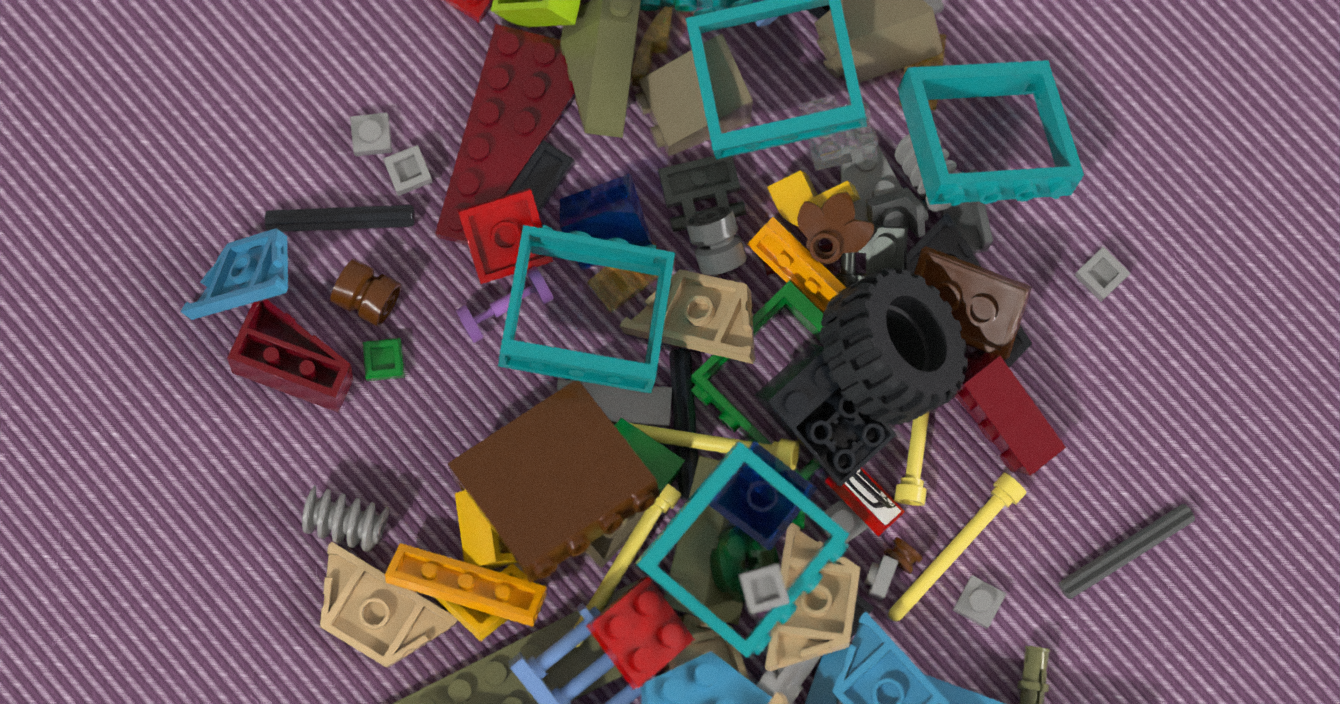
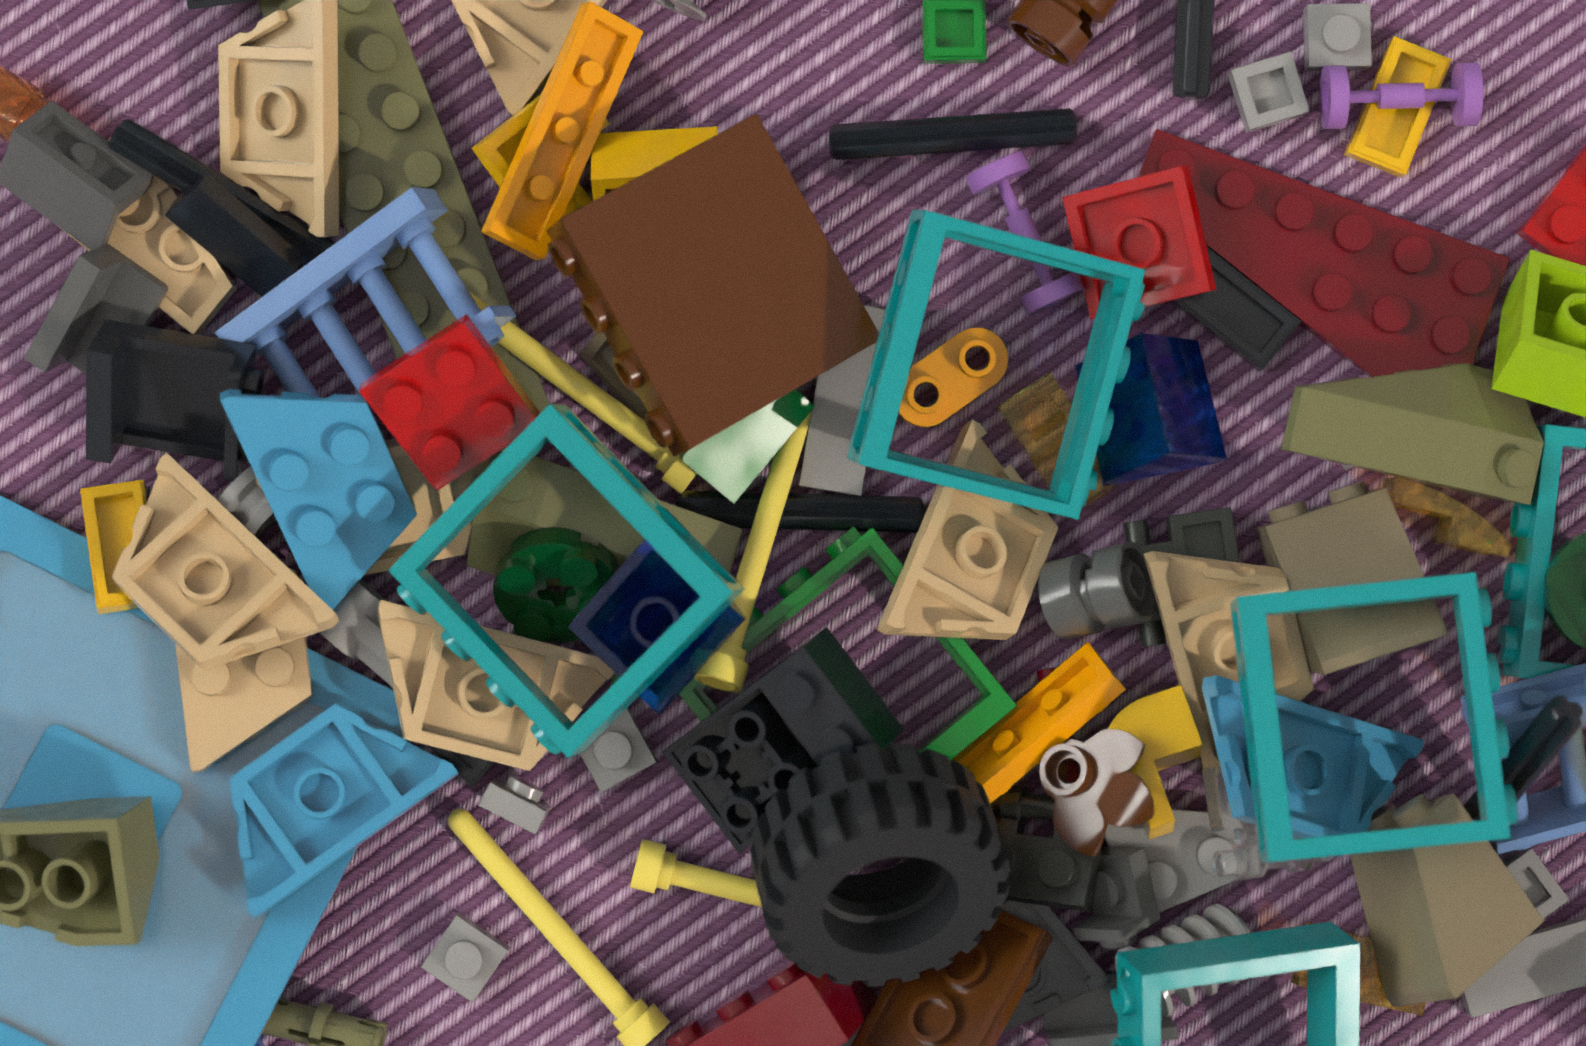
camera: 95 degrees right, 10 degrees up
light grey plate [738,563,789,614] -> none
tile [825,468,905,537] -> none
reddish brown bush [884,537,923,574] -> none
none -> black axle [829,108,1077,160]
none -> light orange plate [898,328,1008,428]
none -> tan wing [1143,551,1314,777]
none -> dark azure wing [1202,675,1424,838]
none -> medium lavender wheel [1319,62,1484,129]
none -> yellow tile [1344,36,1452,178]

